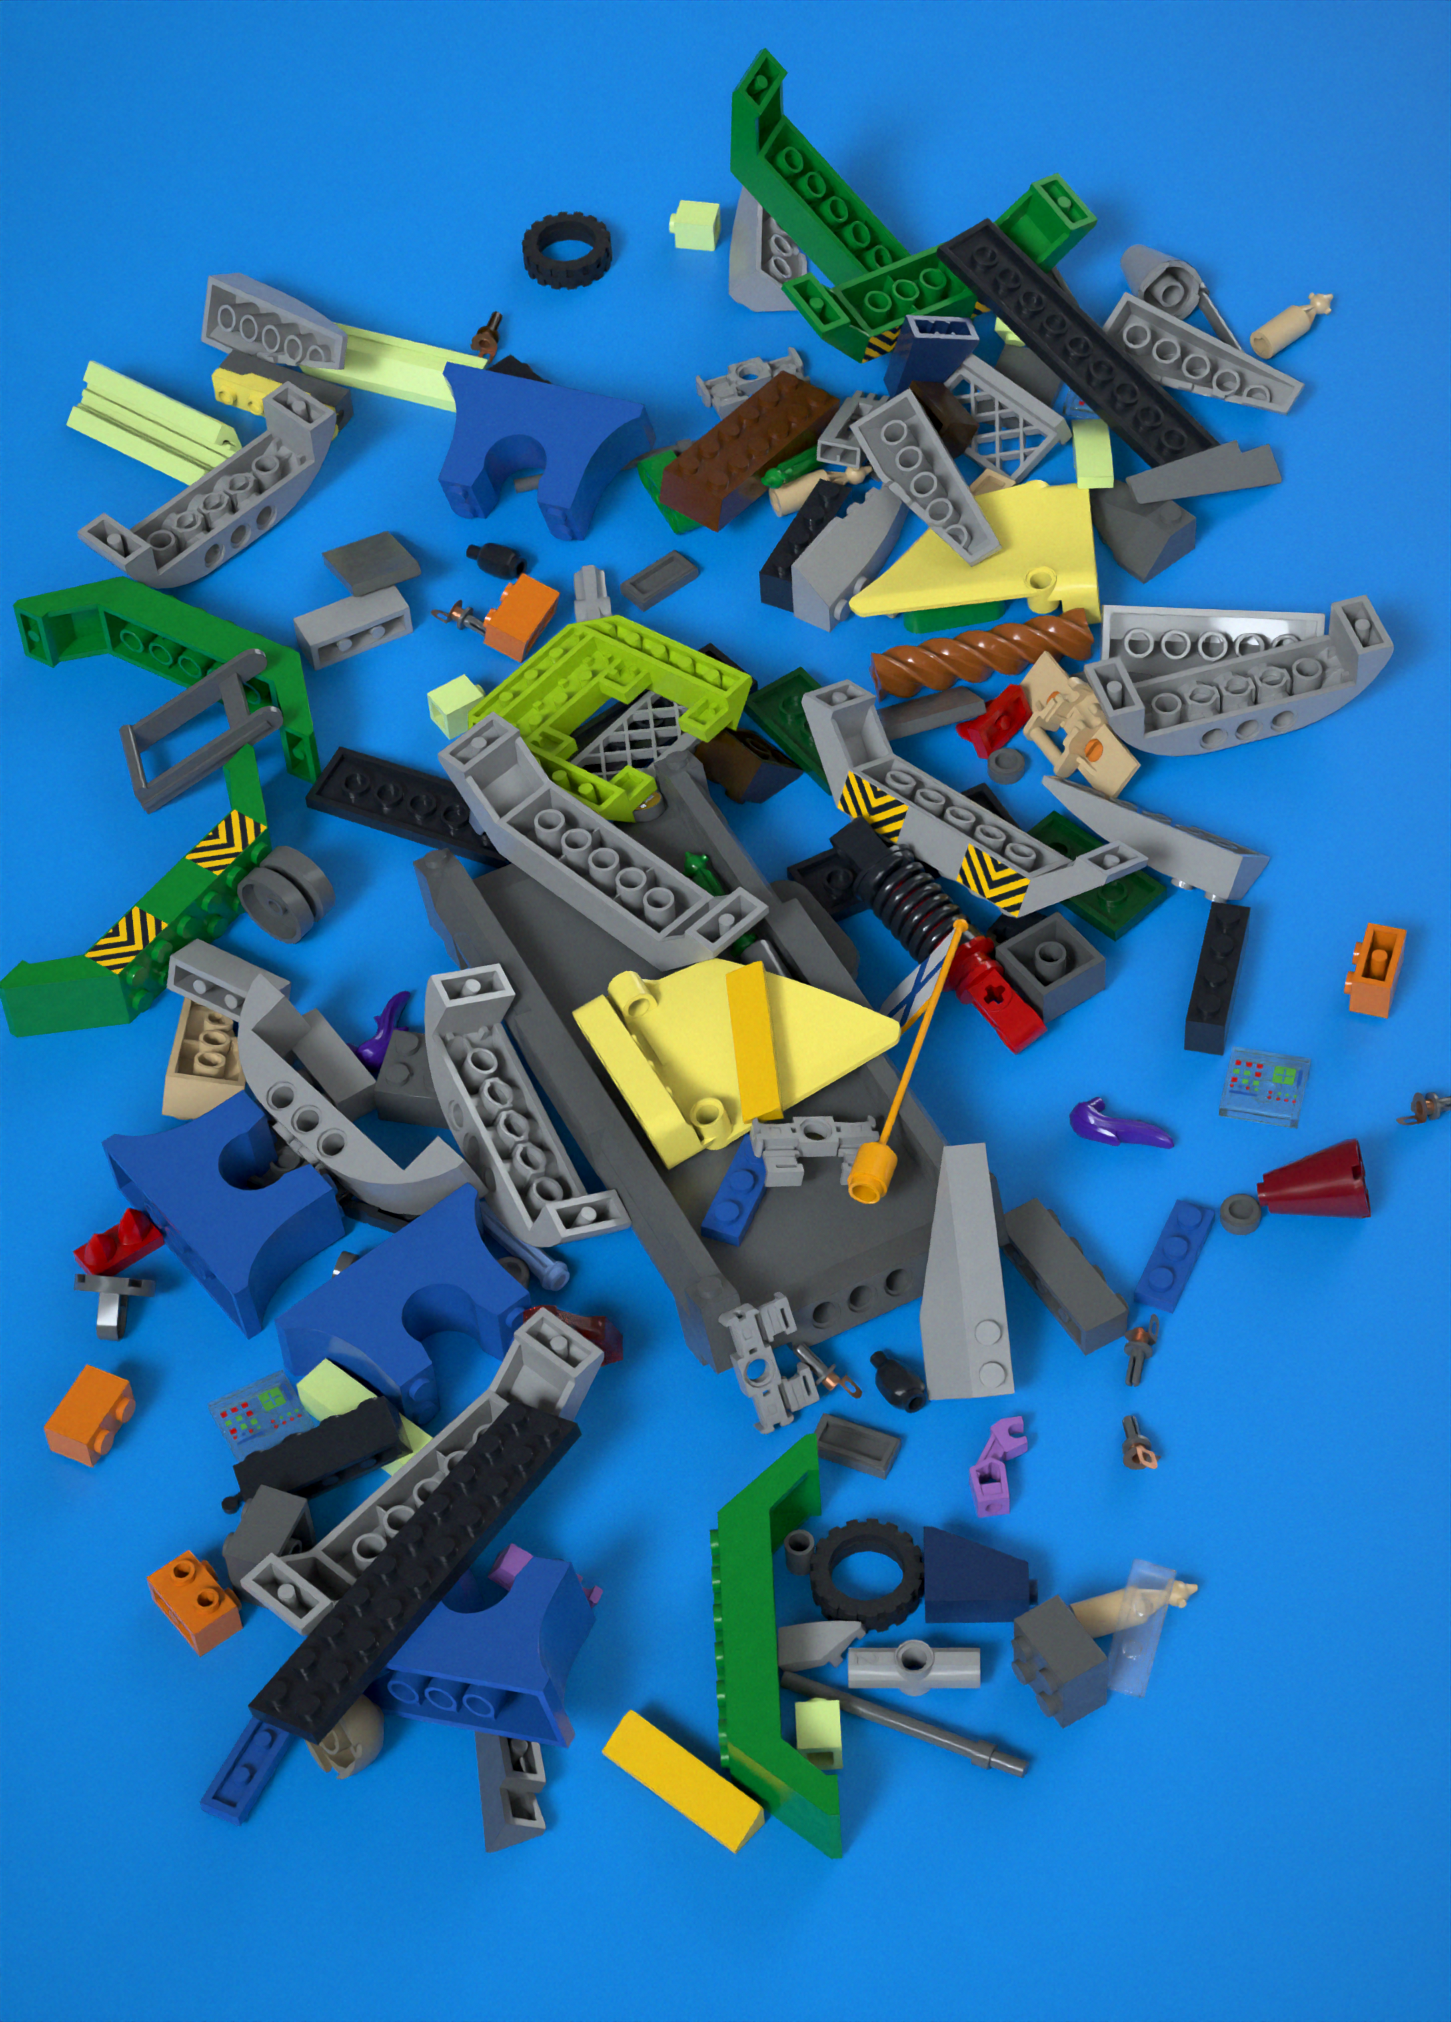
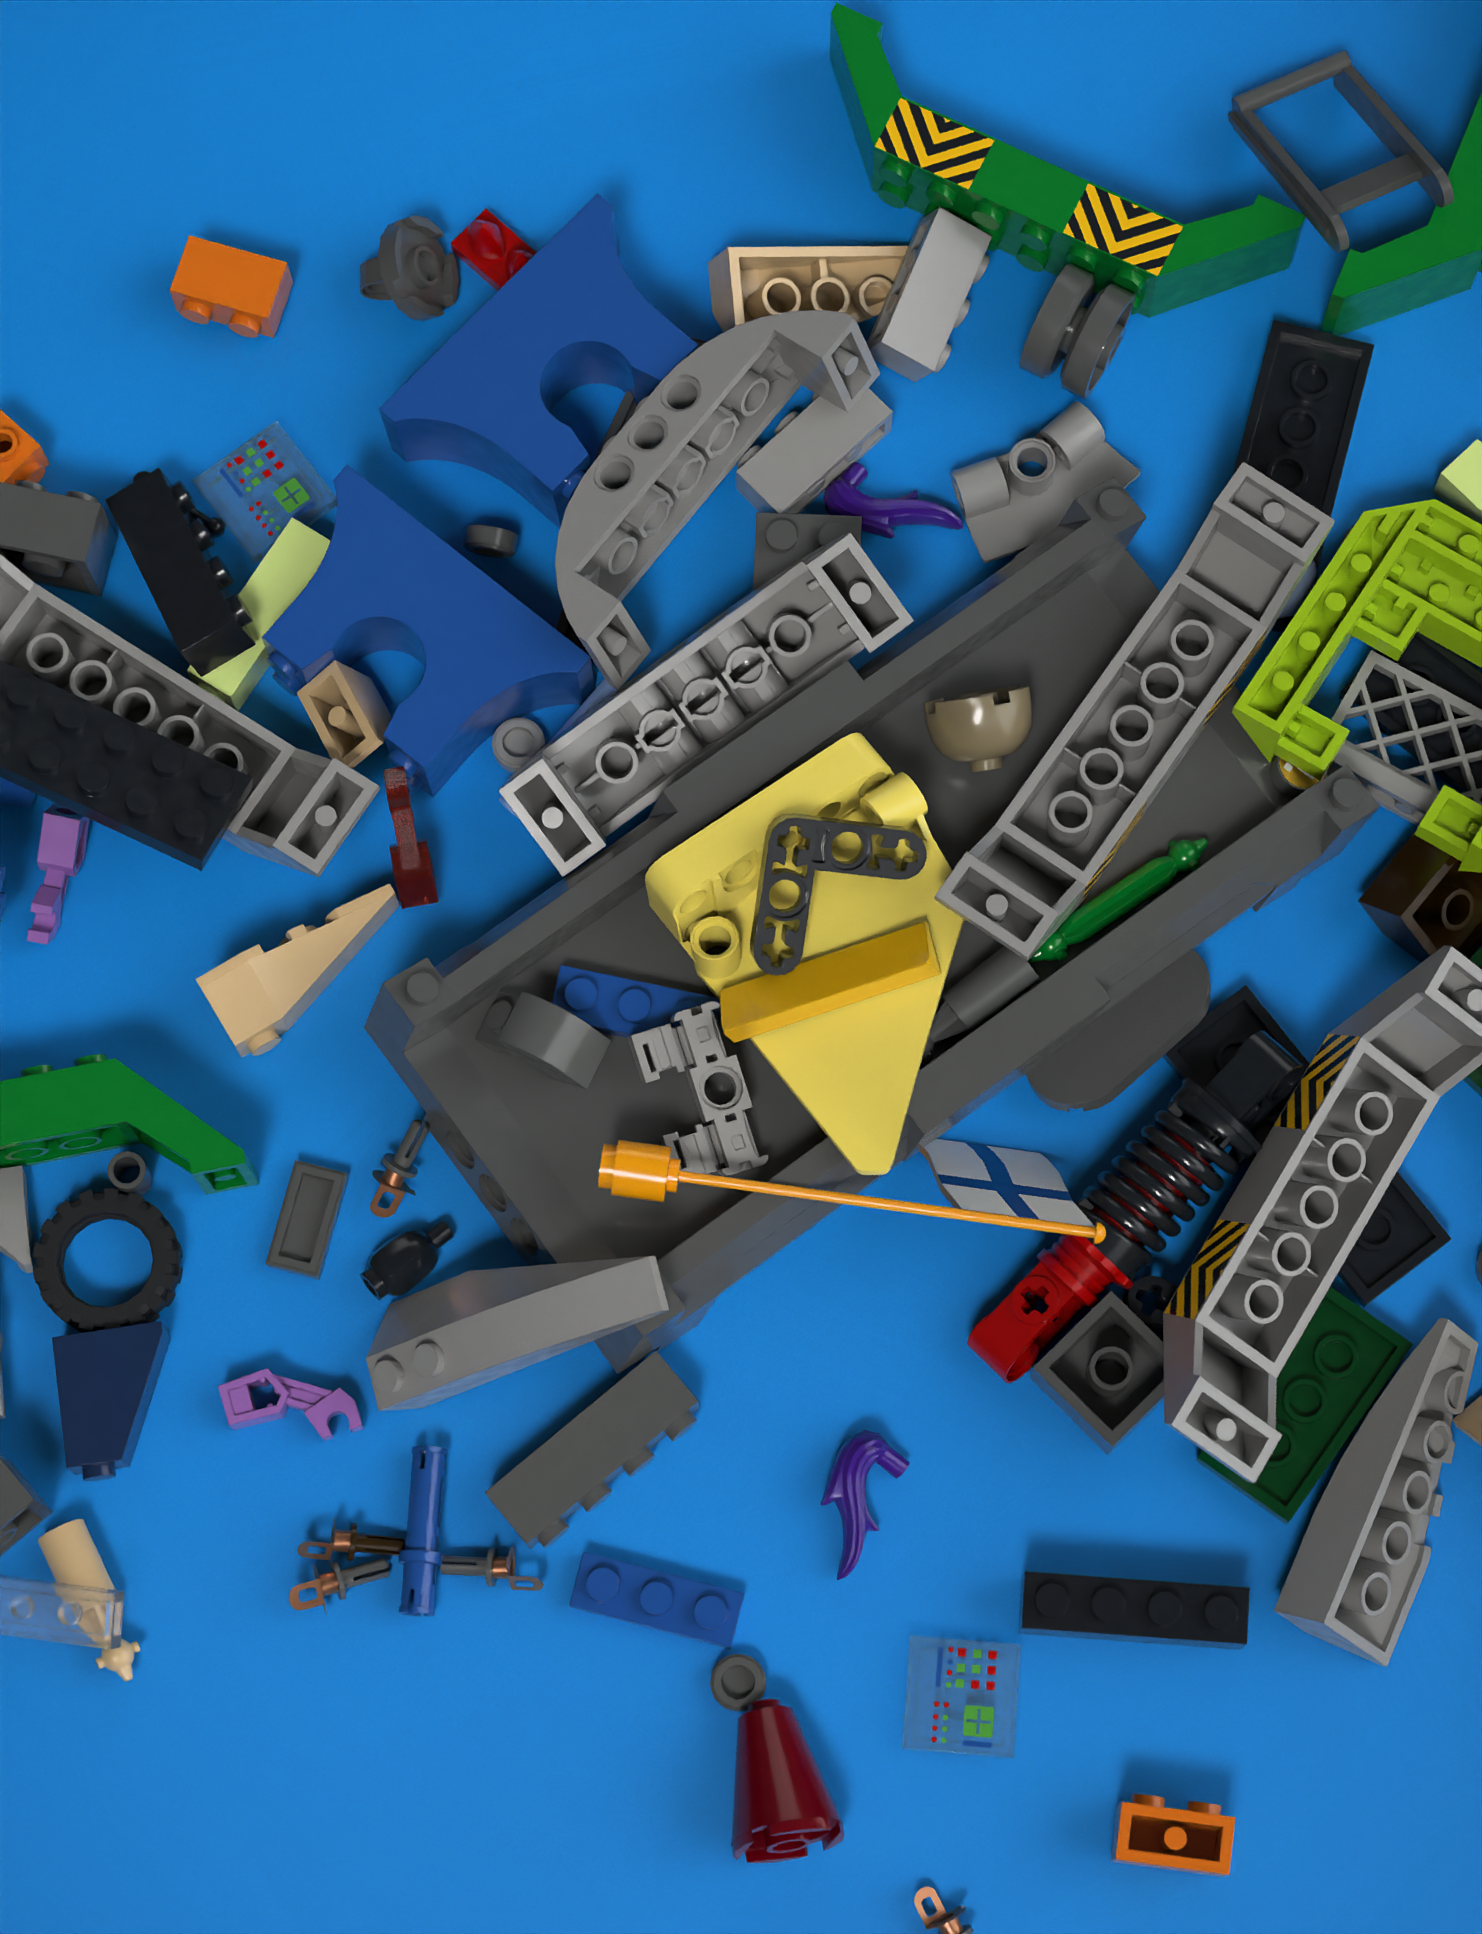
camera: 80 degrees right, 25 degrees up
light grey piece [718,1292,820,1434] -> none
none -> tan wedge [196,883,400,1058]
none -> tan slope [297,660,392,769]
none -> piece [297,1518,404,1565]
none -> blue pin [398,1446,448,1617]
none -> dark grey brick [475,991,611,1089]
none -> black beam [750,814,927,976]
none -> dark tan cylinder [922,686,1032,772]
none -> light grey panel [950,401,1140,563]

